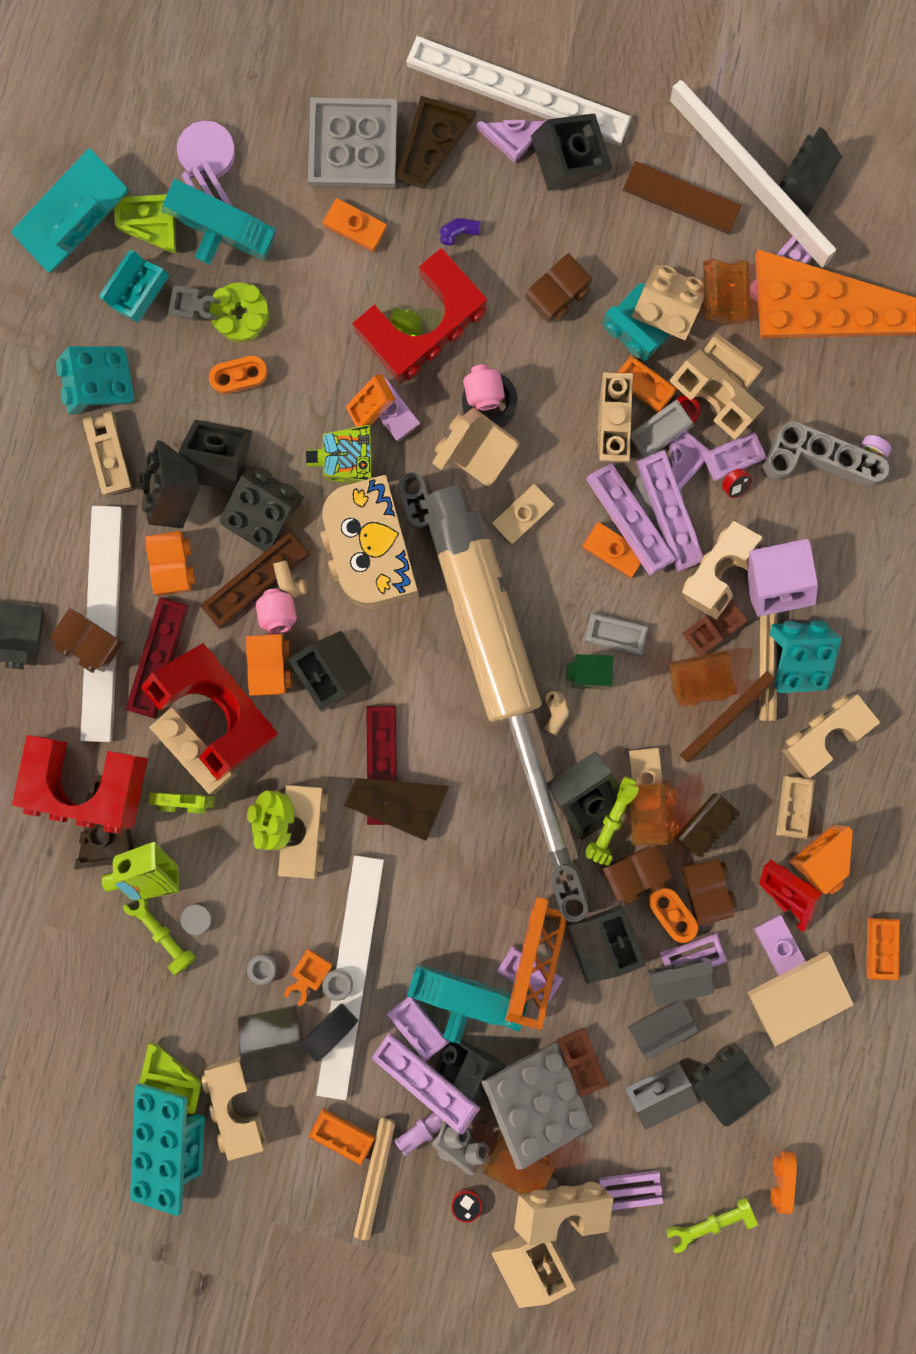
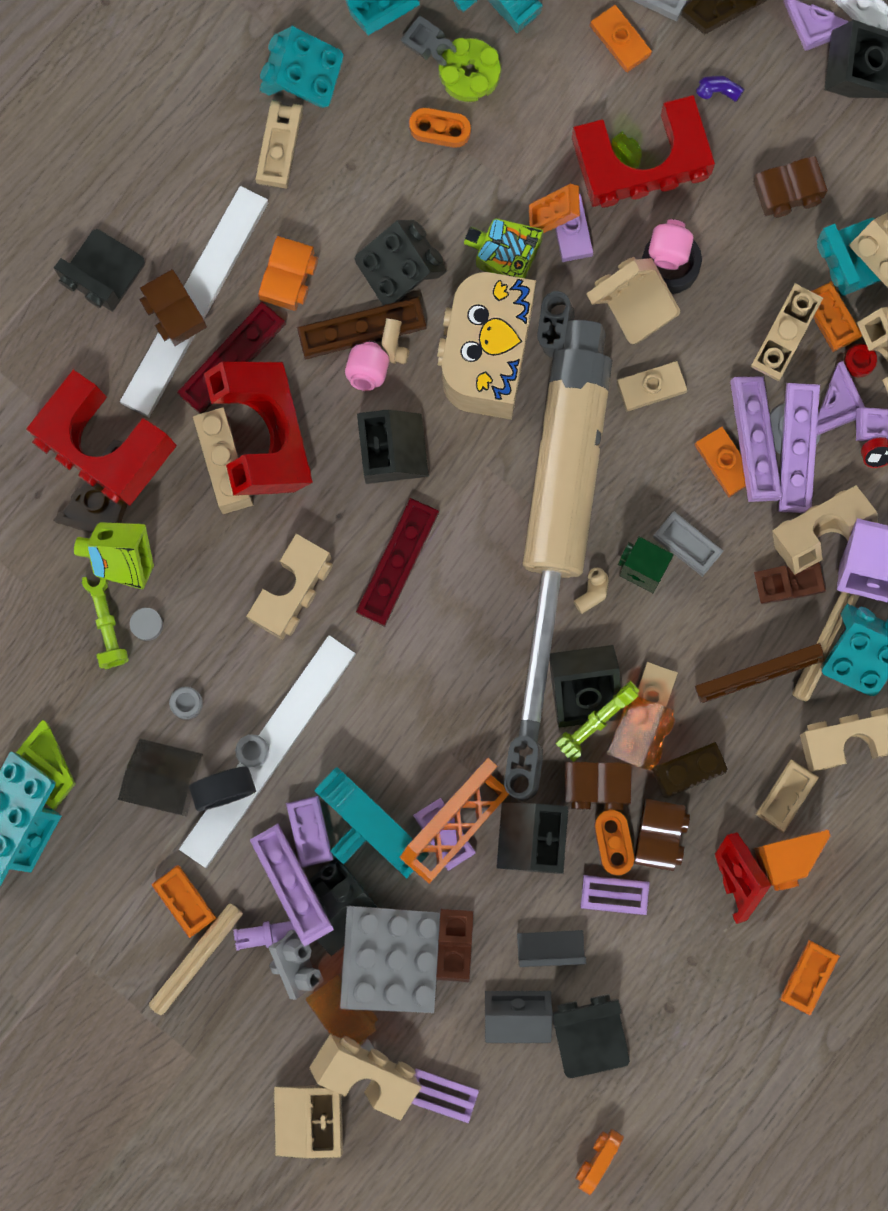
camera: 30 degrees right, 5 degrees down
pearl dark grey slope [138,440,200,529] -> none
lime wing [149,792,215,814] -> none
pearl dark grey slope [179,420,252,491] -> none
tan arch [202,1055,267,1161] -> none
orange brick [246,634,293,696] -> none
lime plate [247,790,294,851] -> none
orange plate [284,948,333,1006] -> none
dark brown wing [343,778,449,841] -> none
tile [451,1189,482,1223] -> none
light grey tile [630,400,694,458] -> none
dark grey panel [647,957,714,1006] -> none
lime piece [666,1197,758,1253] -> none
clear orange bracket [668,651,737,706] -> none
tan tile [747,951,854,1047] -> none
lavender plate [753,914,806,976] -> none

